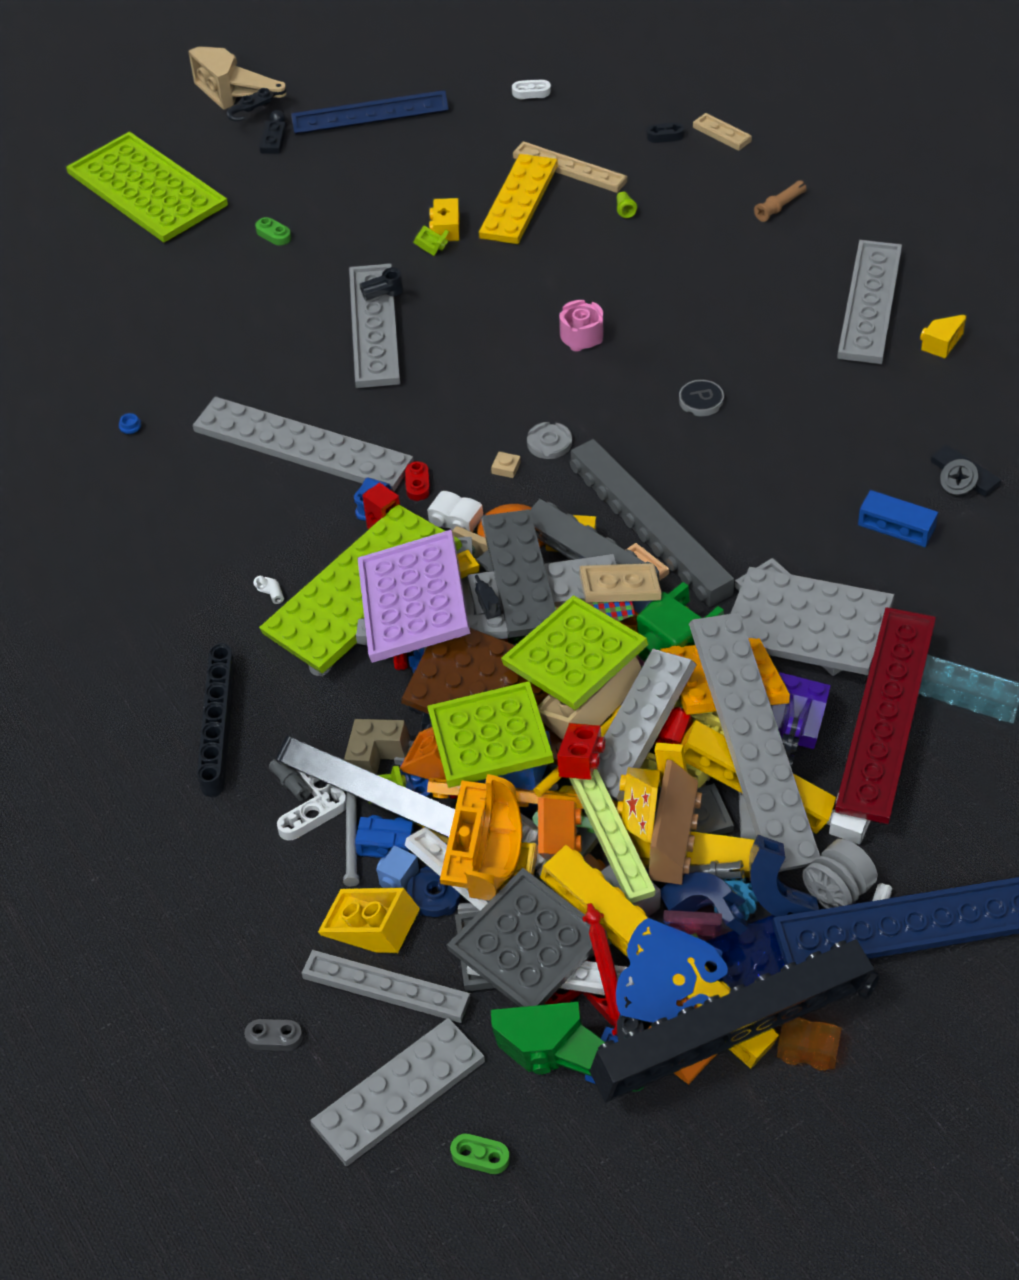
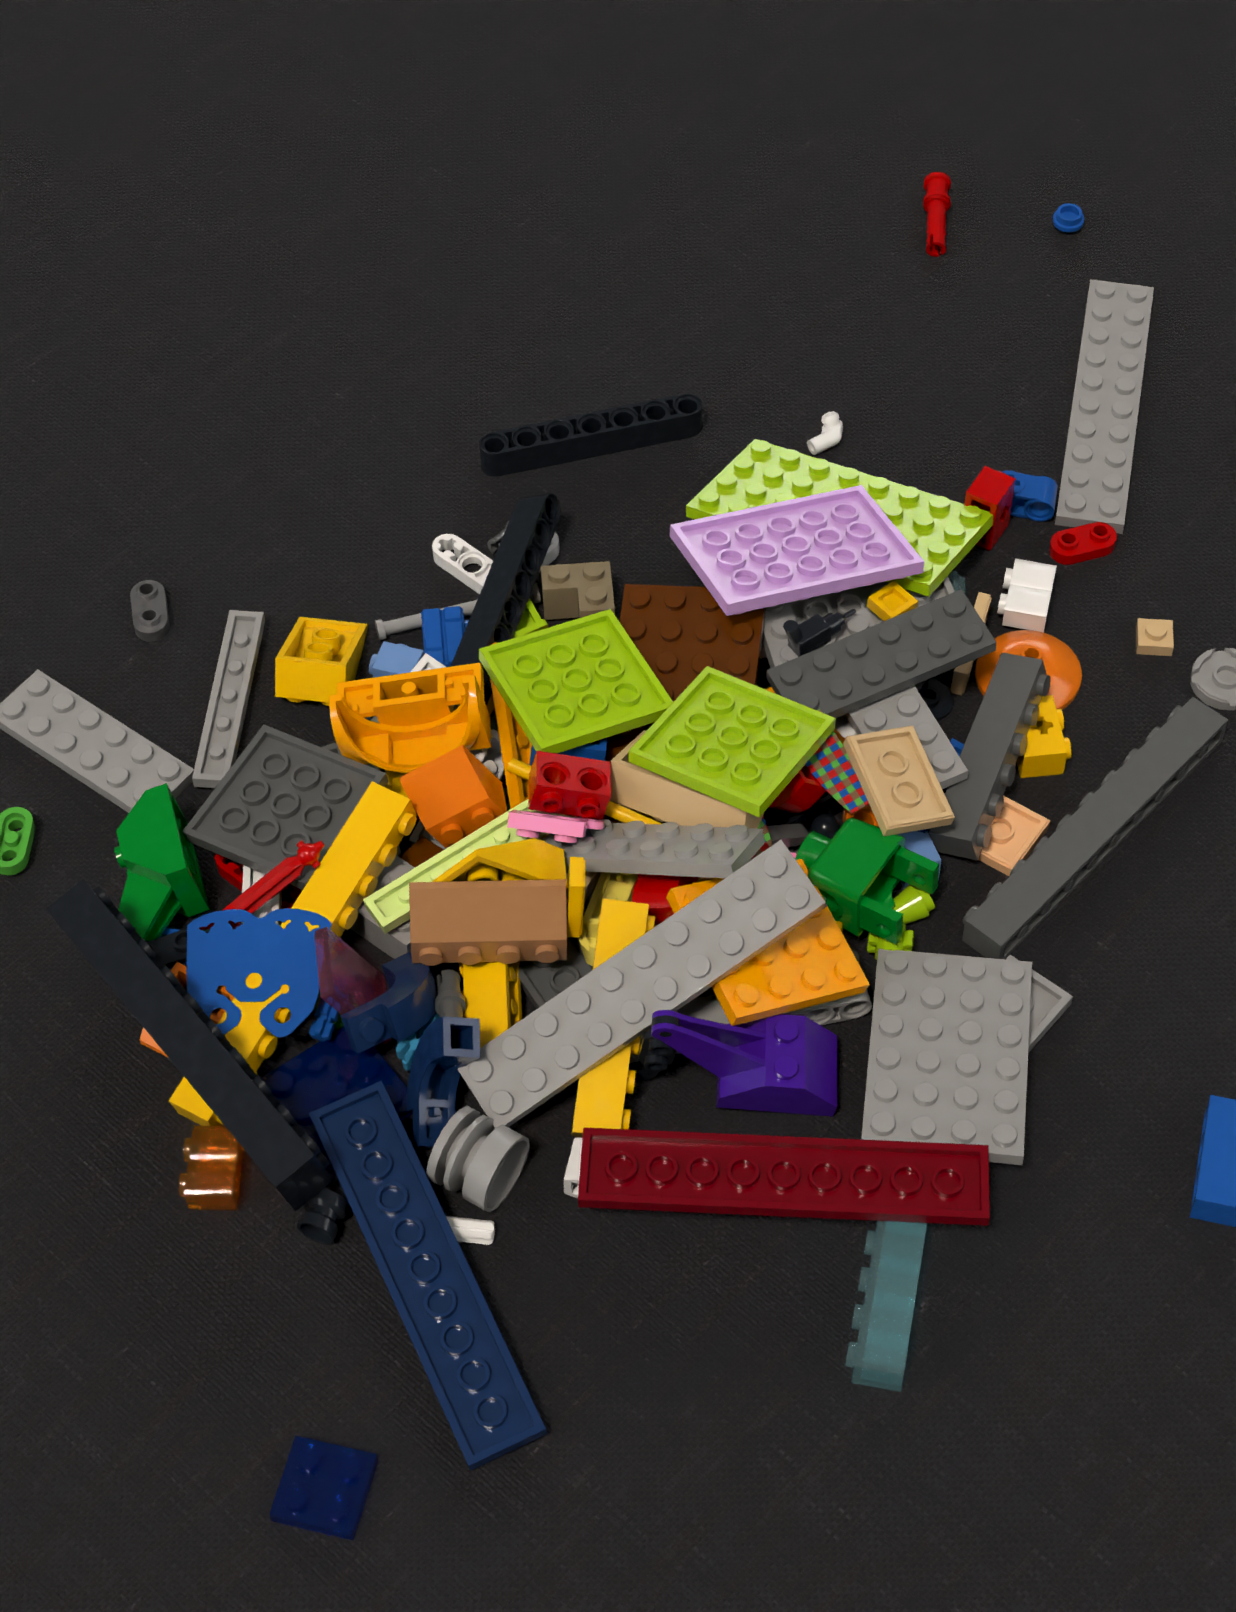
camera: 75 degrees right, 5 degrees up
none -> bright pink hinge [507,810,604,843]
none -> red pin [923,172,951,257]

